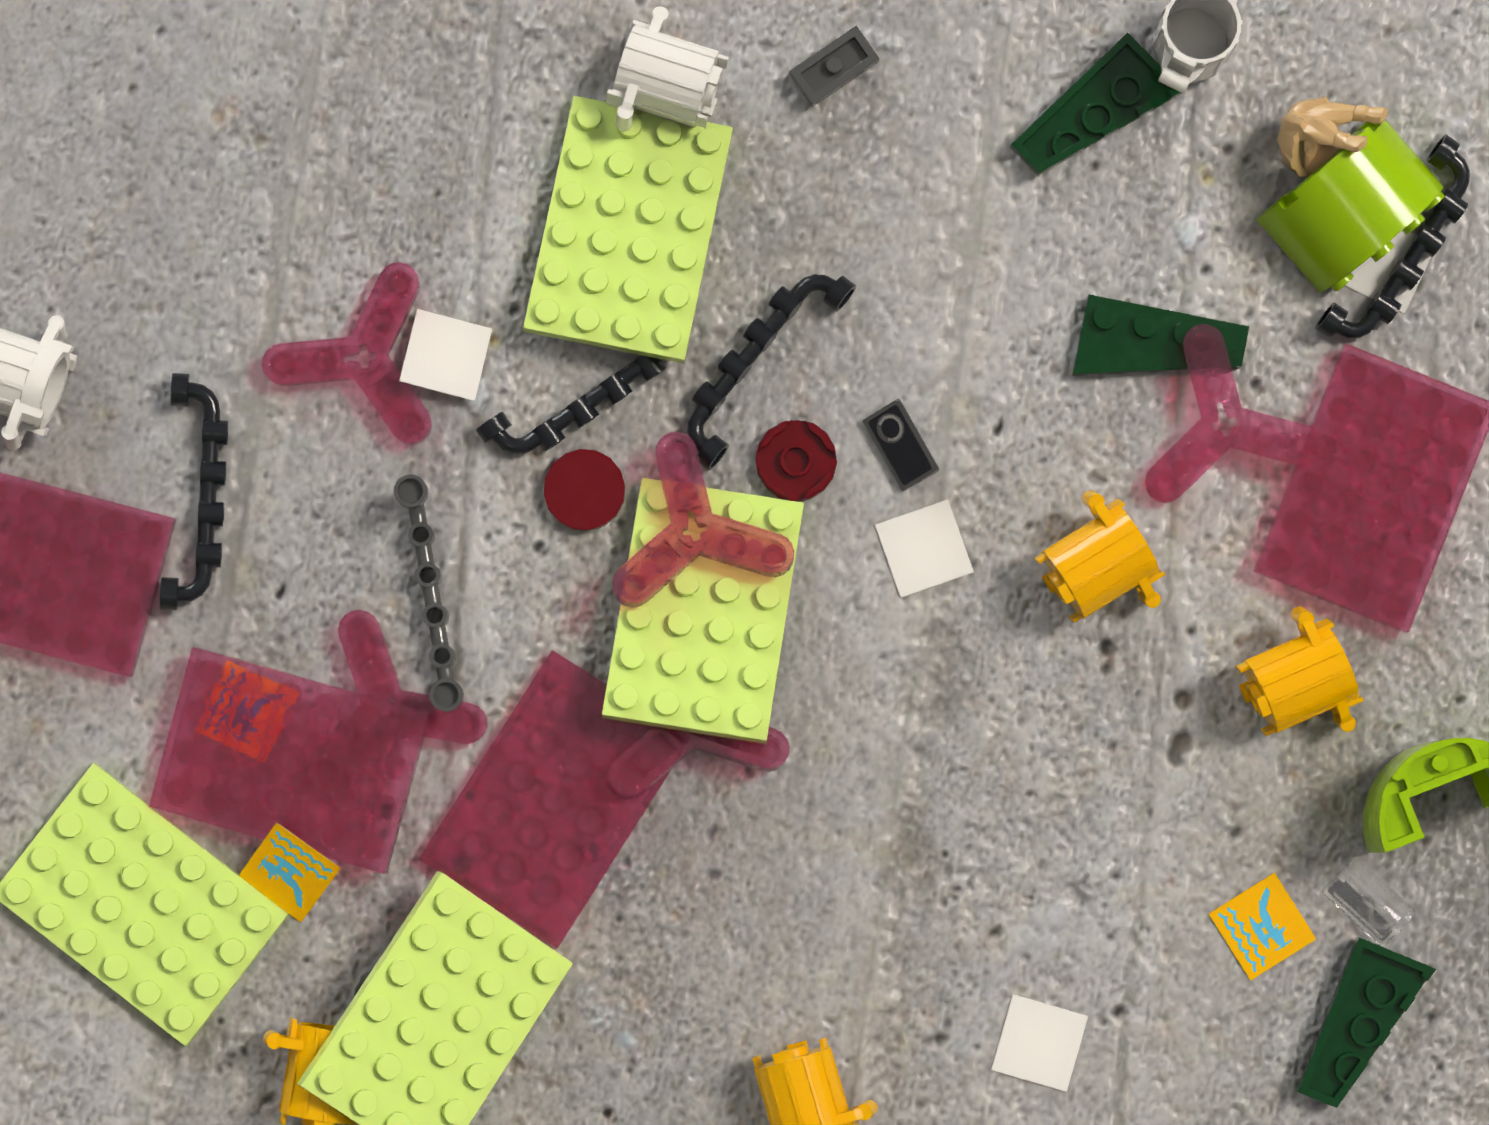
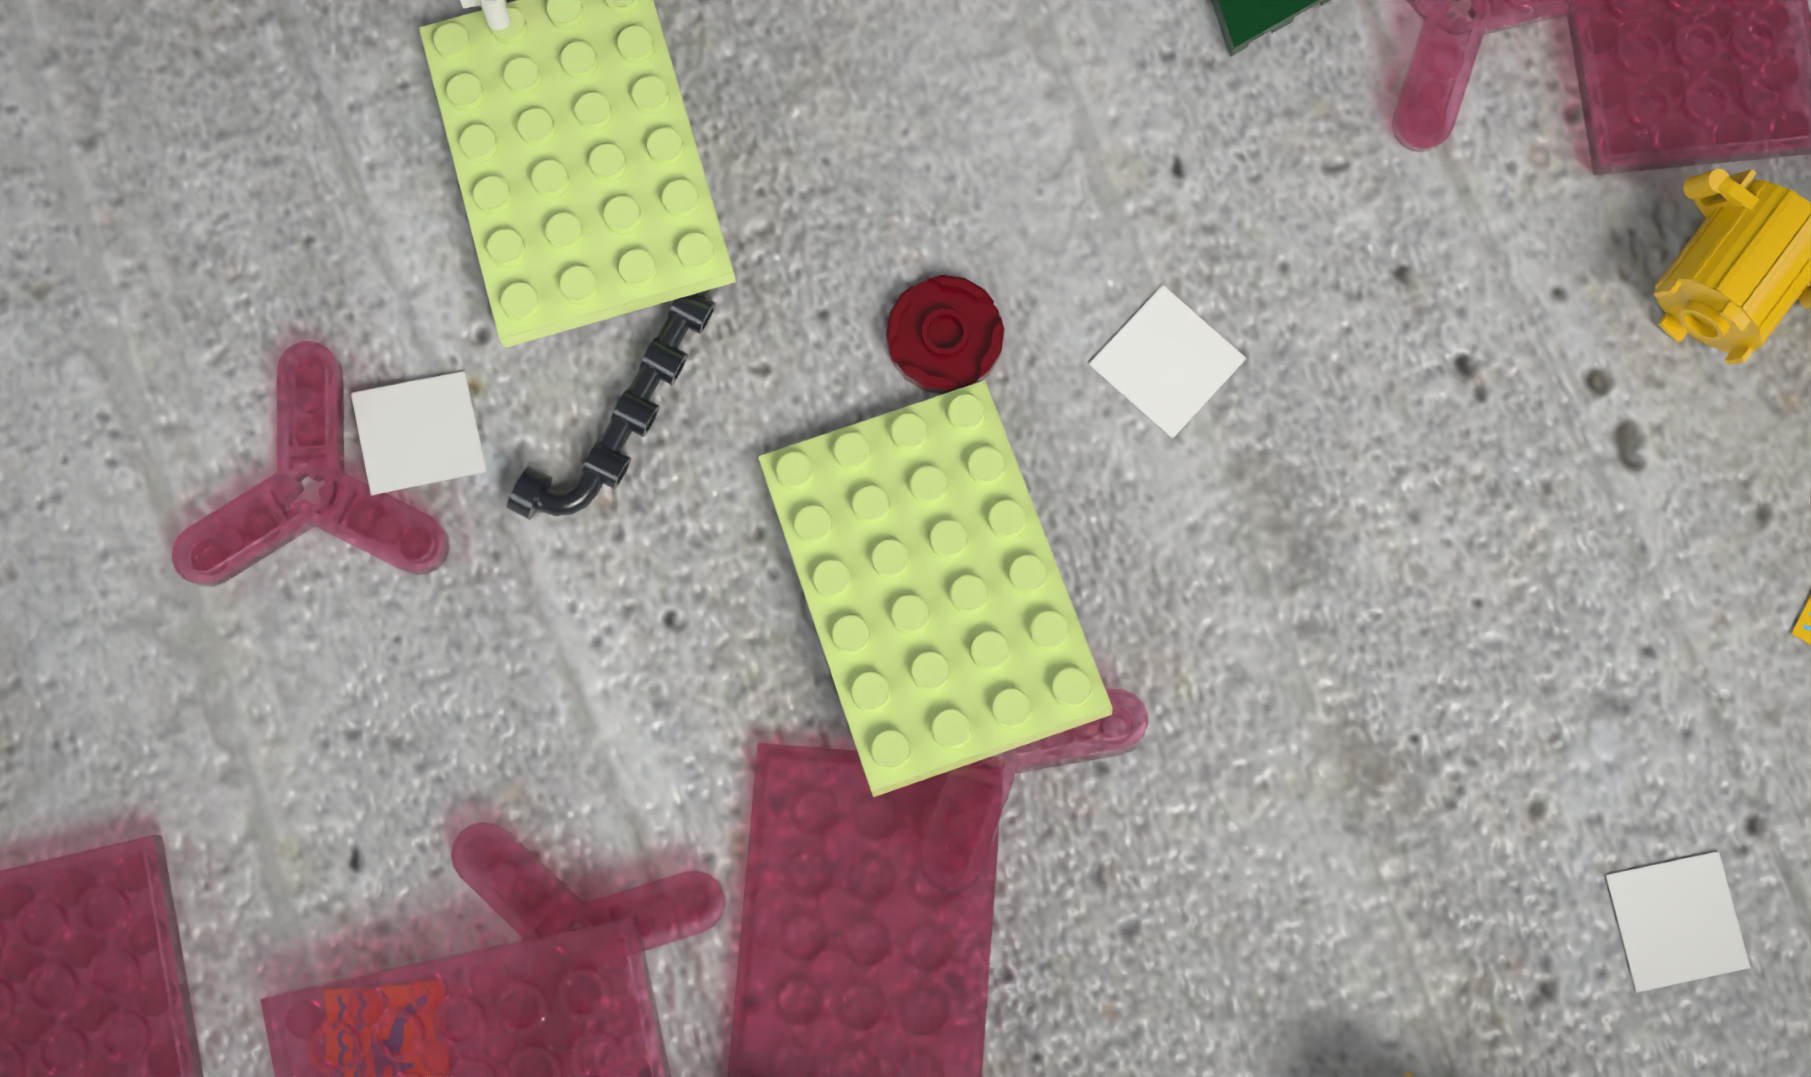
camera: 30 degrees left, 5 degrees down
black bar [160,373,228,611] -> none
dark grey bar [394,474,464,712] -> none
dark red tile [544,449,625,531] -> none
clear pink piece [612,432,795,608] -> none
black bar [687,274,856,470] -> none
slope [862,398,939,492] -> none
yellow container [1034,490,1165,623] -> none

